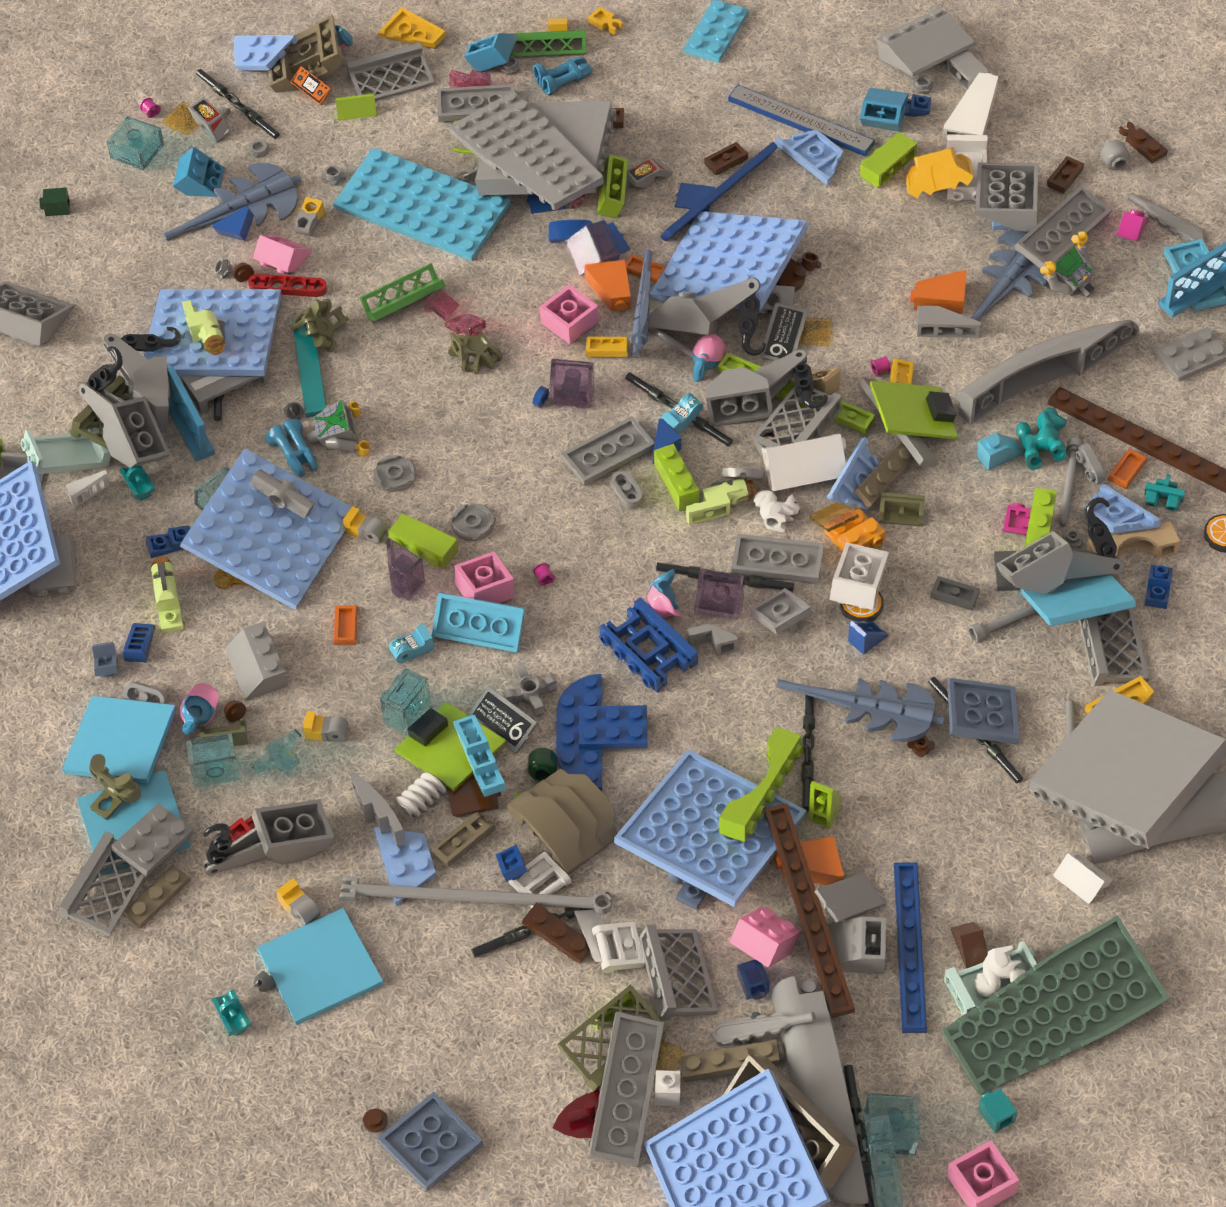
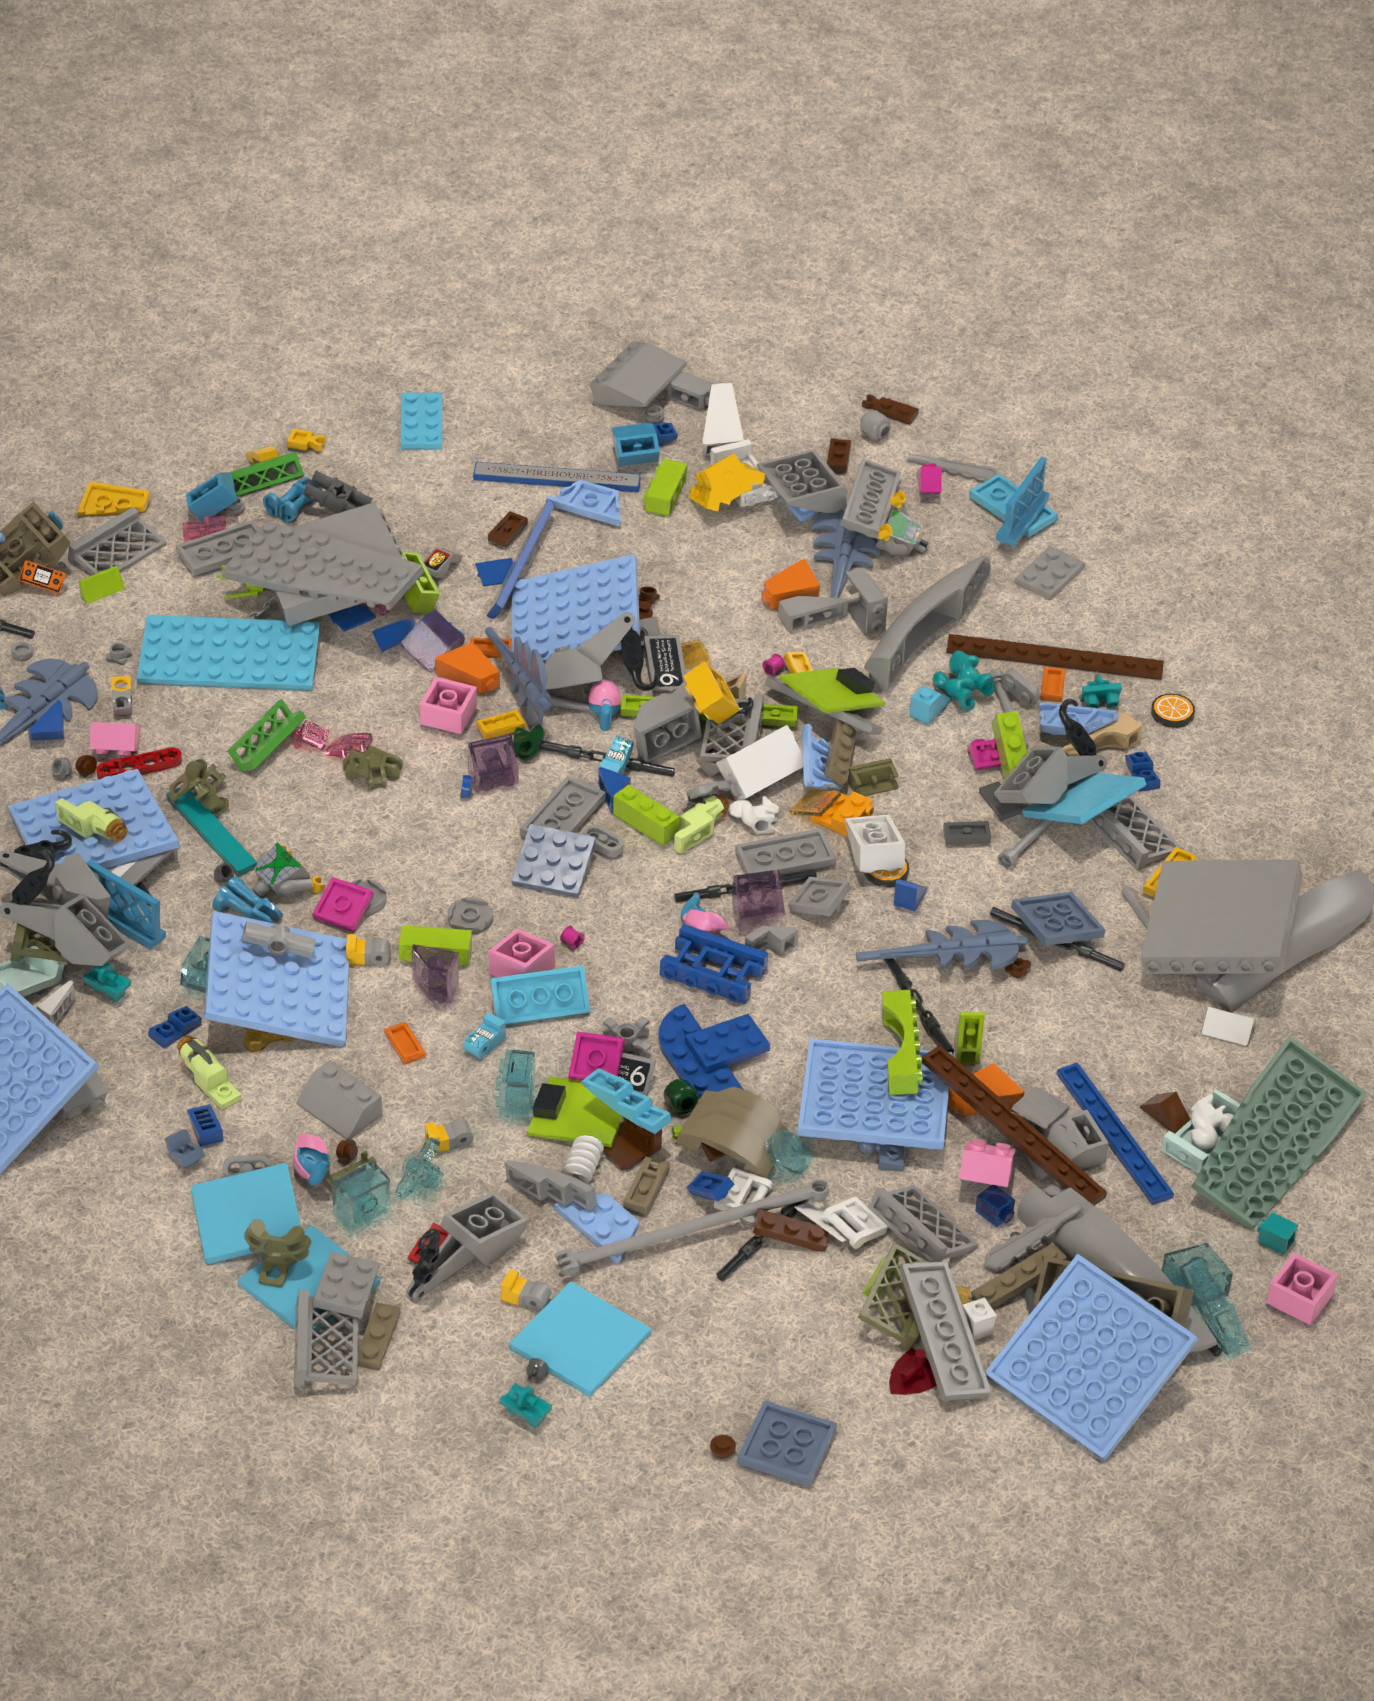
camera: 30 degrees left, 10 degrees down
none -> dark grey pin [303,470,373,513]
none -> dark pink tile [312,877,374,932]
none -> dark green plate [503,724,545,760]
none -> plate [511,824,596,898]
none -> dark pink tile [568,1031,625,1081]
none -> yellow brick [683,662,740,724]
none -> clear light blue plate [766,1130,811,1175]
none -> light grey window [845,567,888,635]

